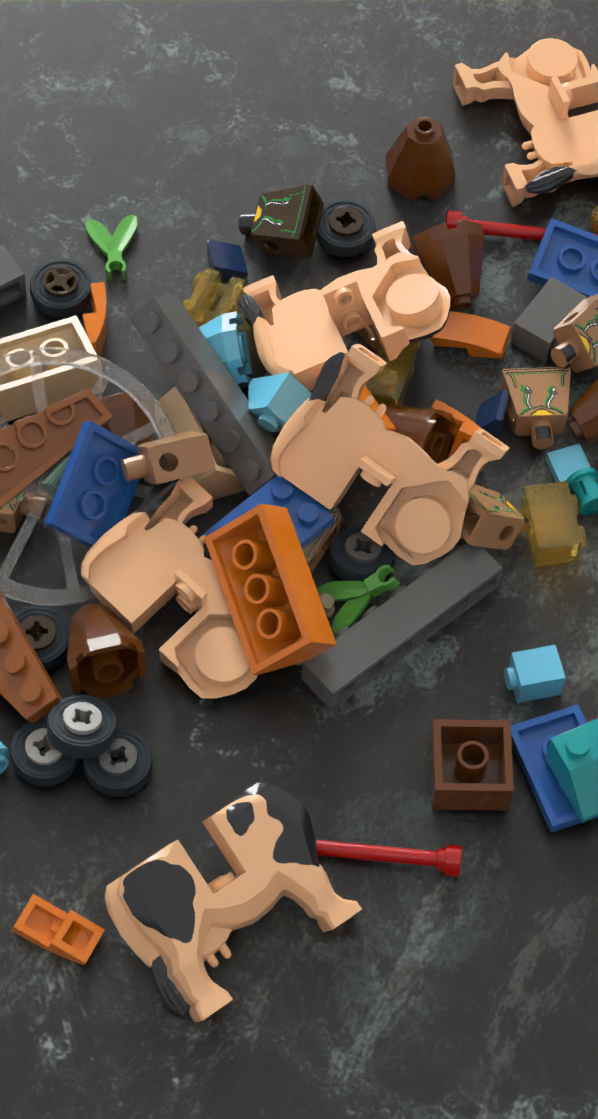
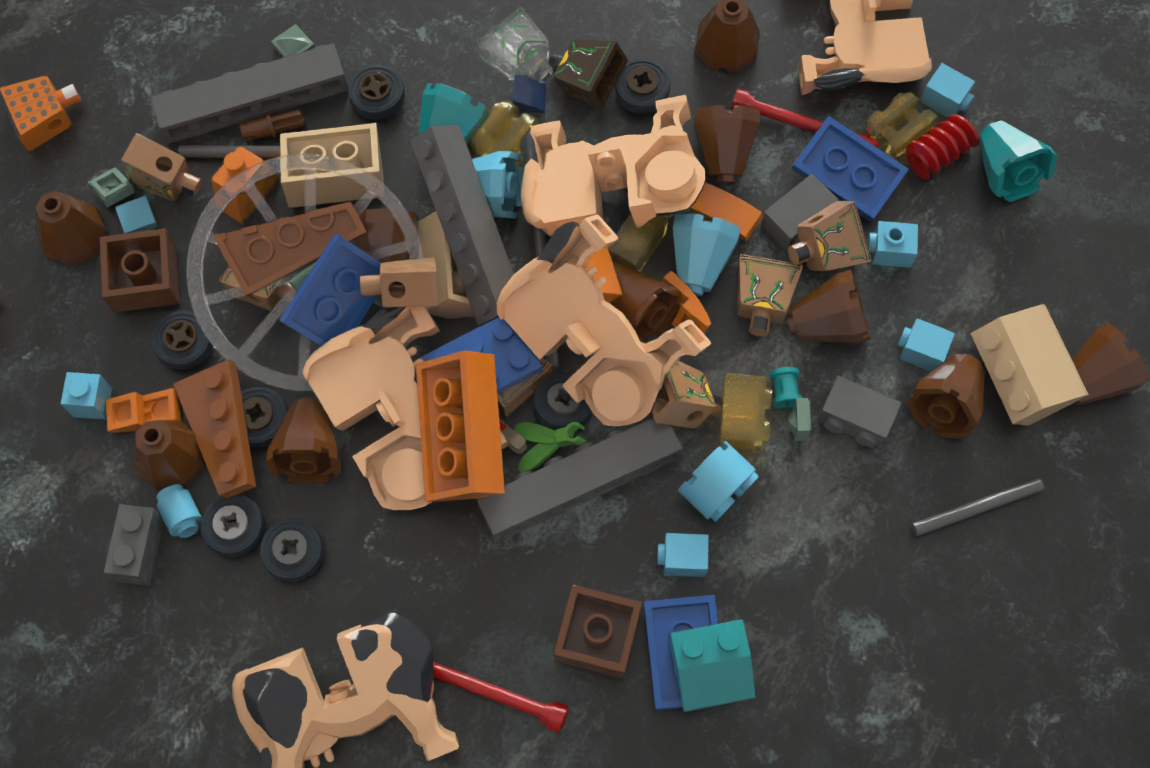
camera: 20 degrees right, 10 degrees up
orange slope [11,894,105,965] -> none
black wheel [47,695,117,759] -> none
orange slope [83,282,107,358] -> none
bright green piece [86,215,138,281] -> none
medium azure slope [248,373,312,432] -> none
dark blue slope [475,390,509,439] -> none
medium azure tile [545,443,591,489] -> none
none -> teal cone [419,83,490,145]
none -> clear torso [477,6,553,83]
none -> medium azure cone [673,214,741,296]
none -> medium azure brick [677,441,759,522]

